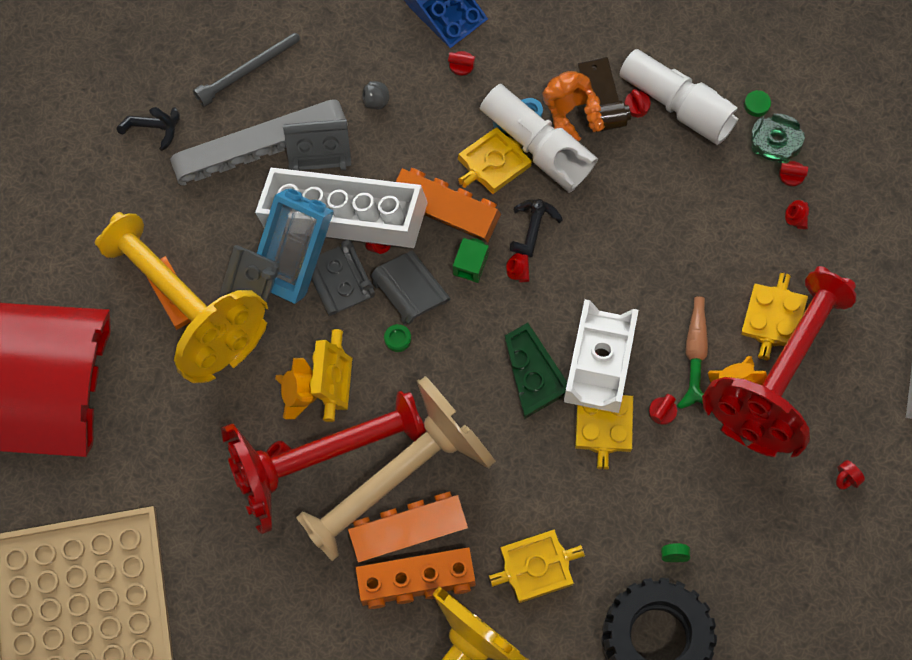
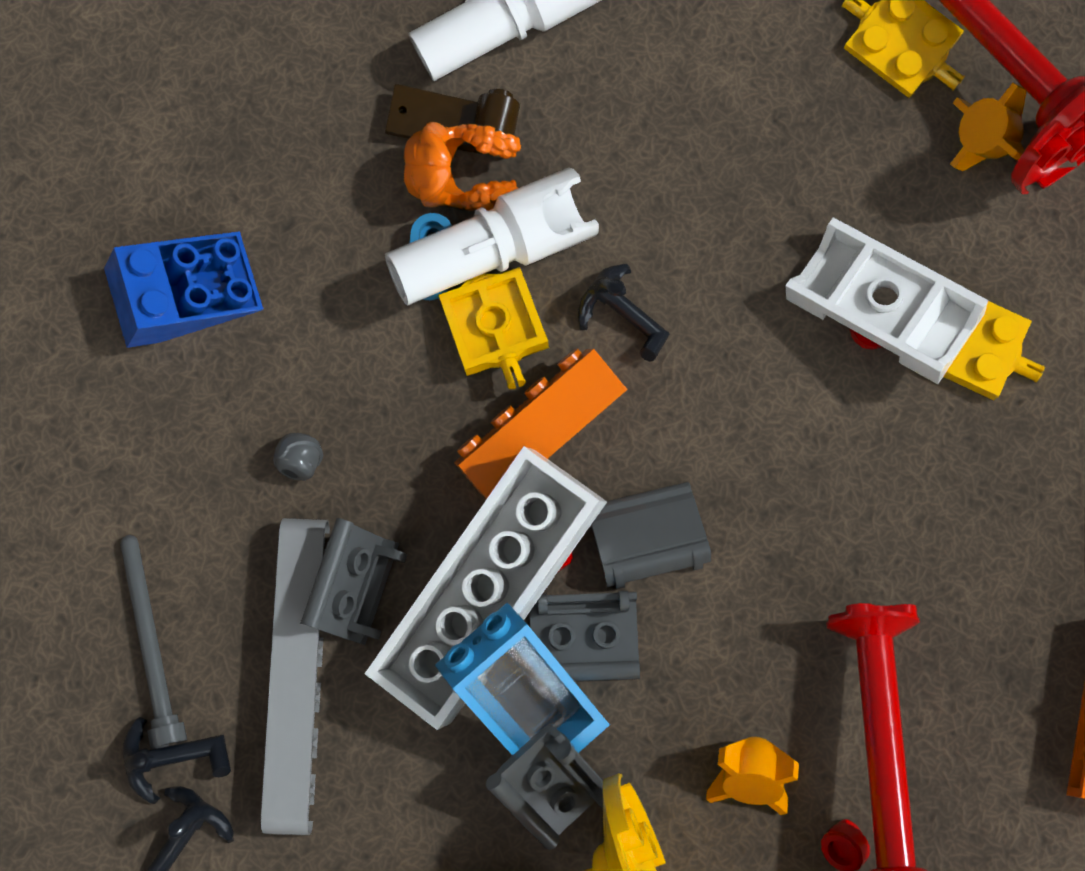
camera: 70 degrees left, 10 degrees up
tan piece [296,376,496,561] -> none
yellow plate [310,329,352,422] -> none
orange brick [348,491,468,563] -> none
green tile [384,324,412,352] -> none
red plate [448,51,475,76] -> none
green brick [453,238,489,283] -> none
dark green wing [505,323,567,419] -> none
red plate [506,253,530,282] -> none
red tile [624,89,651,118] -> none
red plate [649,394,677,425] -> none
nougat piece [677,297,708,409] -> none
none -> black piece [123,717,231,804]

